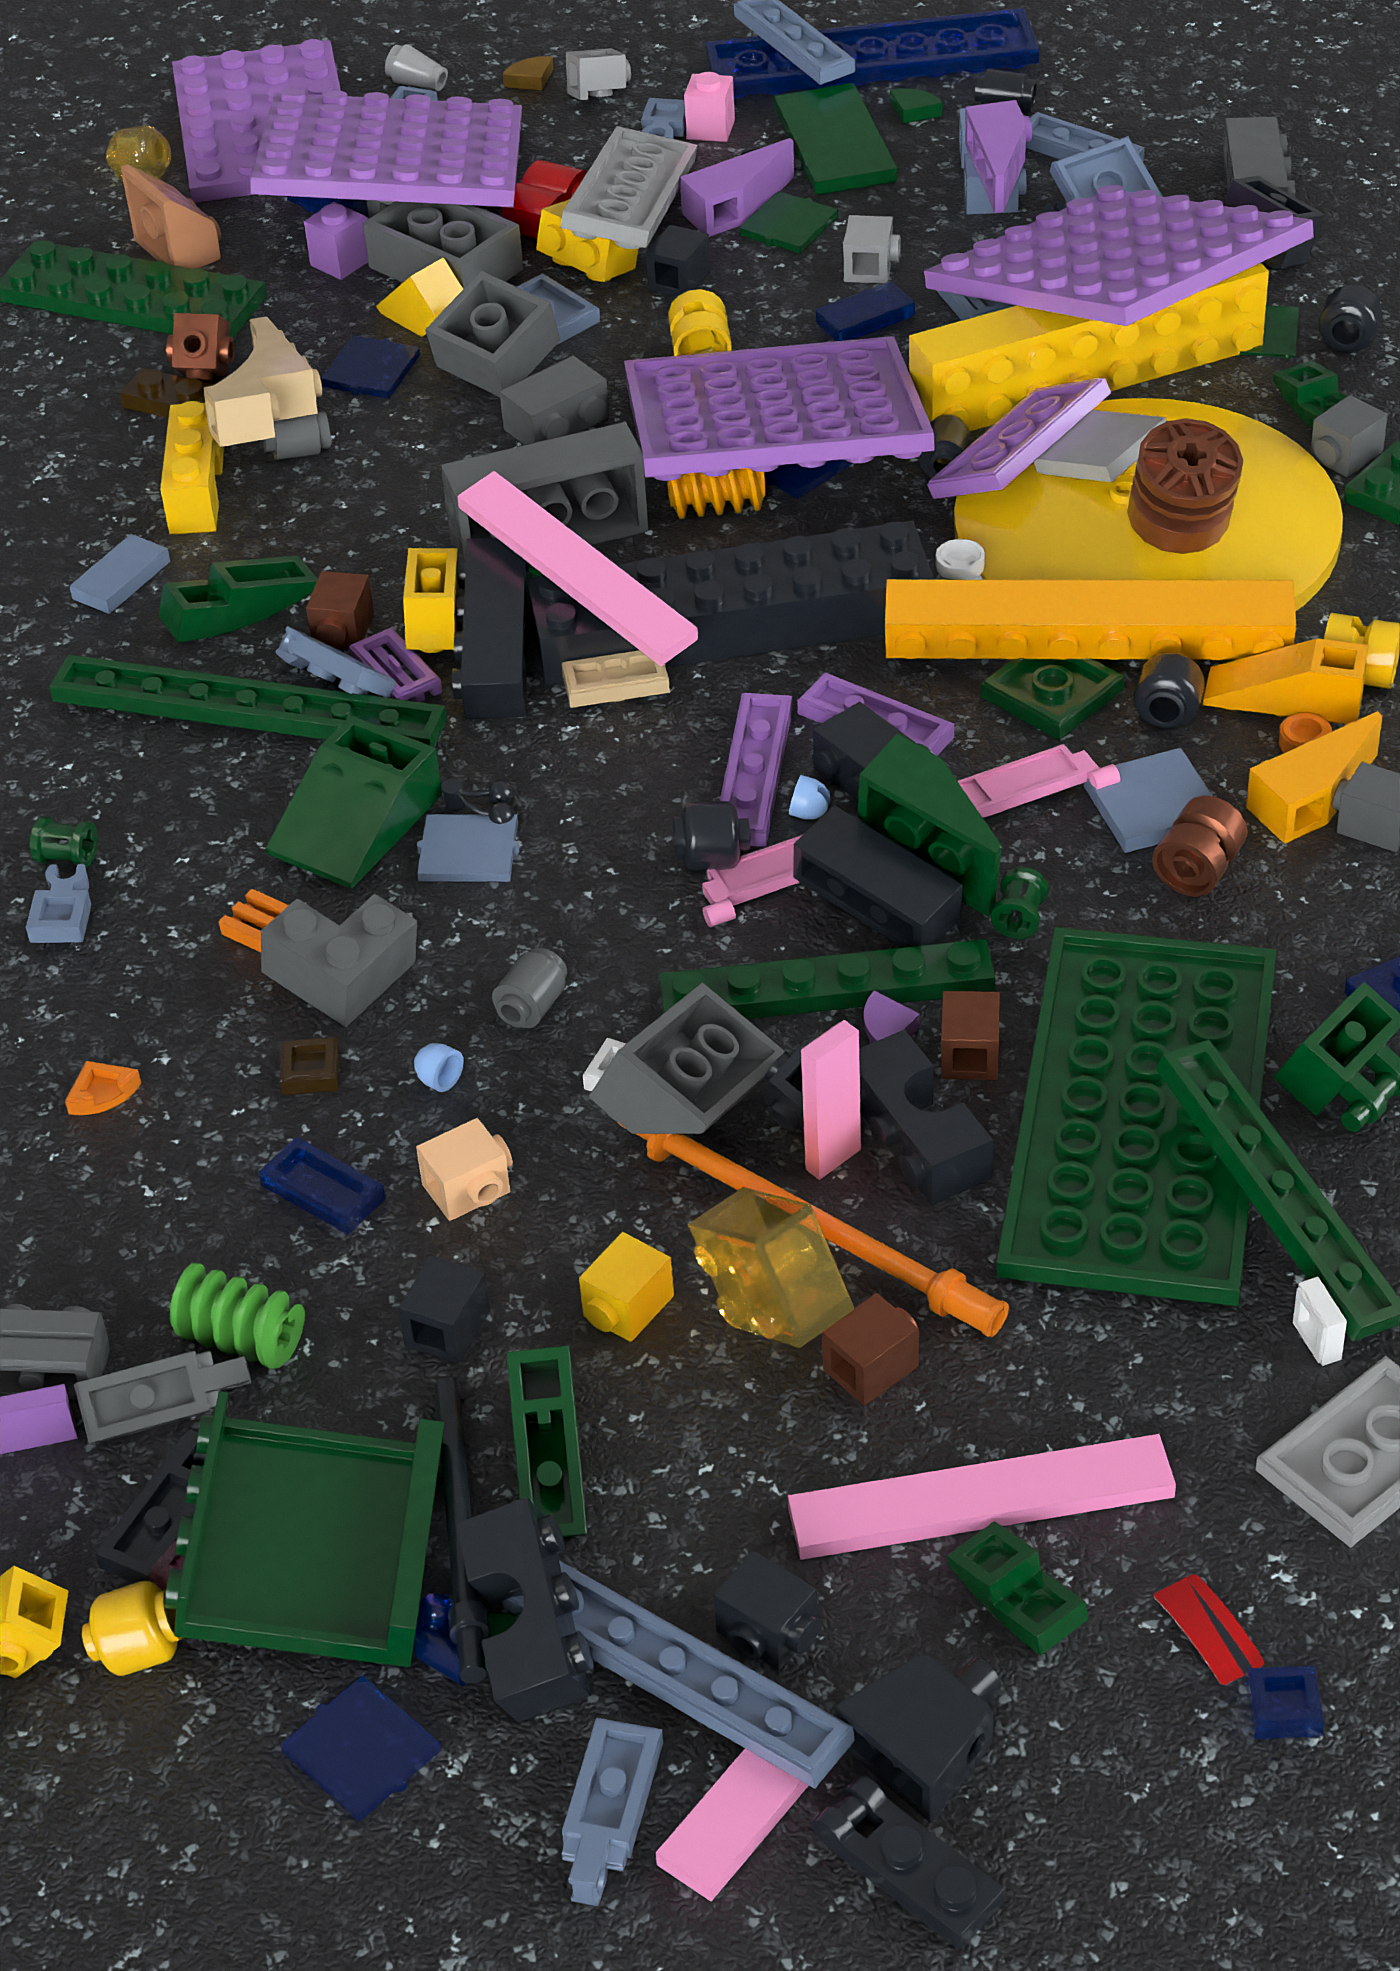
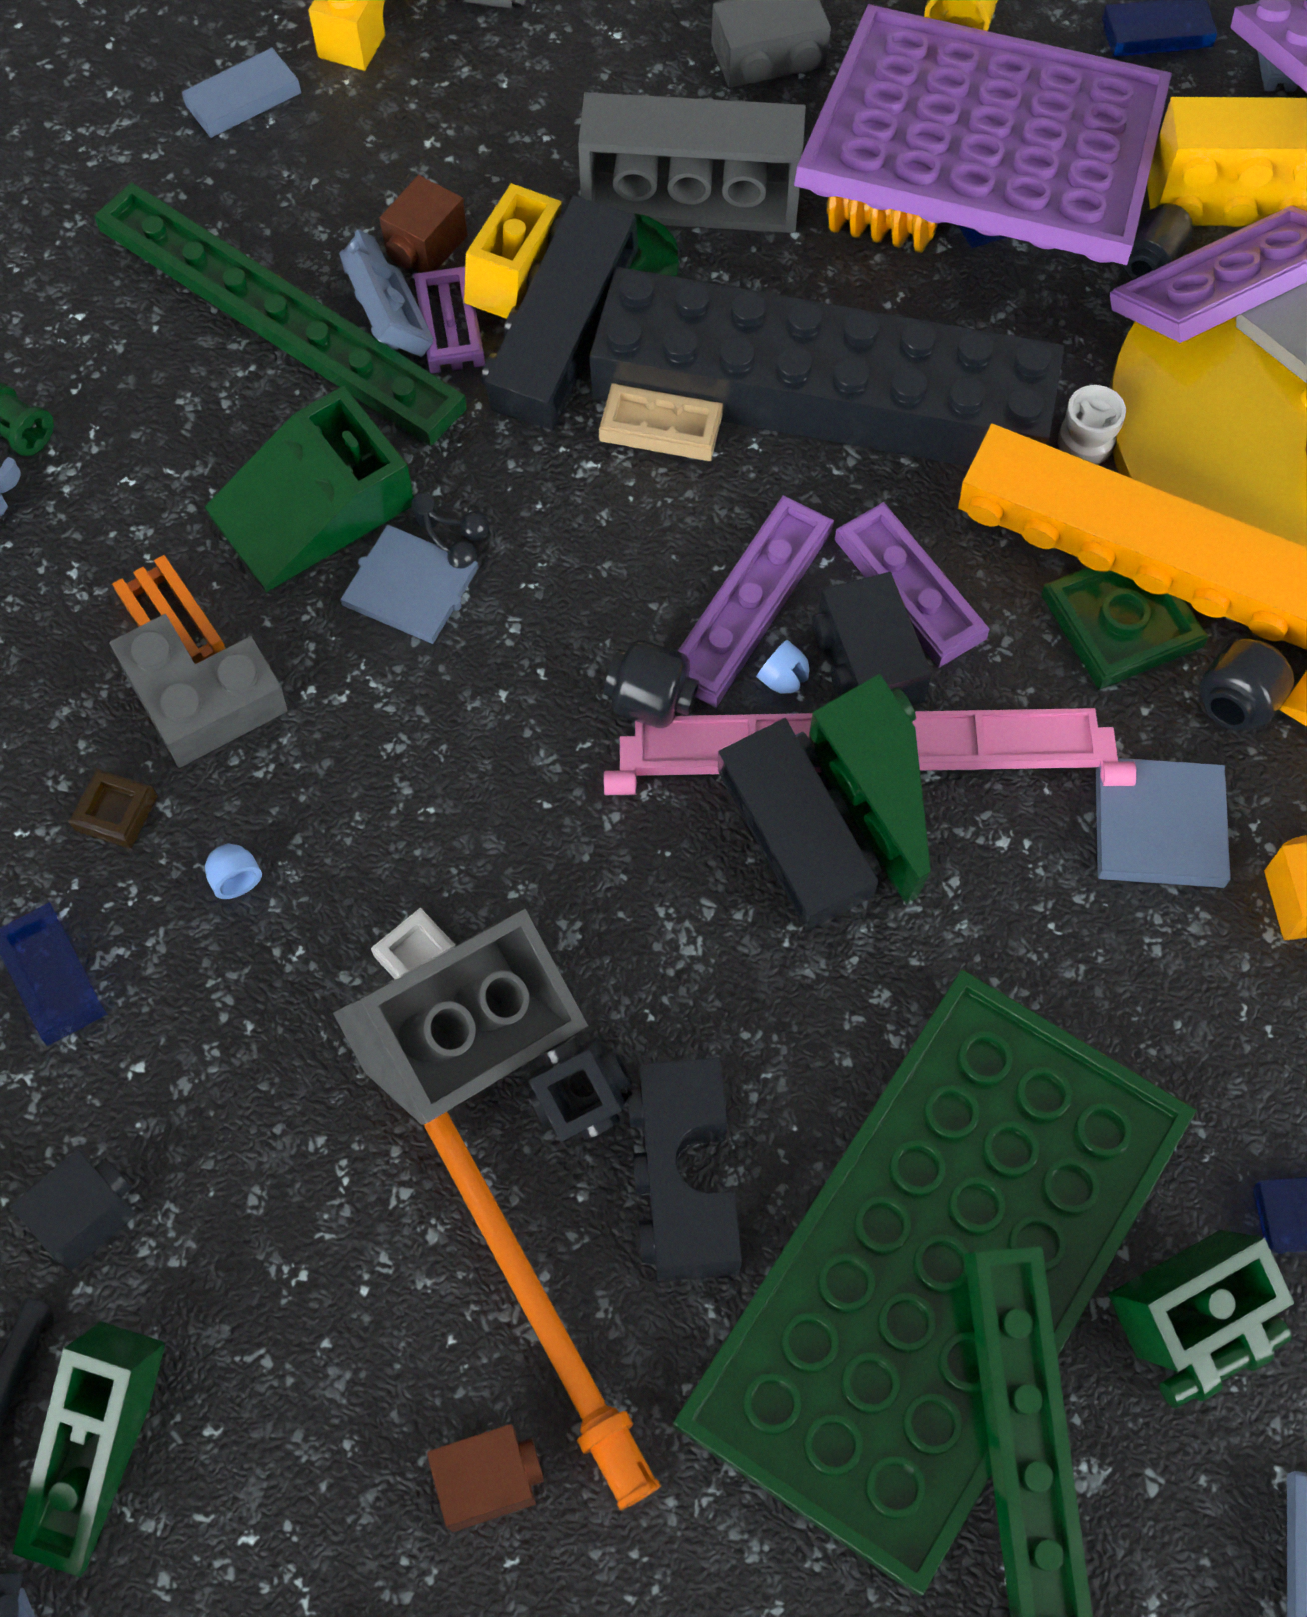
camera: 20 degrees right, 20 degrees up
dark green slope [158,556,318,643] -> none
light nougat brick [416,1118,513,1221] -> none
bright pink tile [457,471,698,666] -> none
dark grey brick [492,948,567,1028] -> none
yellow brick [579,1232,674,1342] -> none
dark green plate [659,939,995,1019] -> none
clear yellow brick [688,1187,855,1348] -> none
bright pink tile [801,1020,861,1180] -> none
medium lavender tile [864,991,920,1044] -> none
copper brick [941,991,1000,1080] -> none
dark green bush [991,866,1049,939] -> none
copper wheel [1152,795,1248,897] -> none

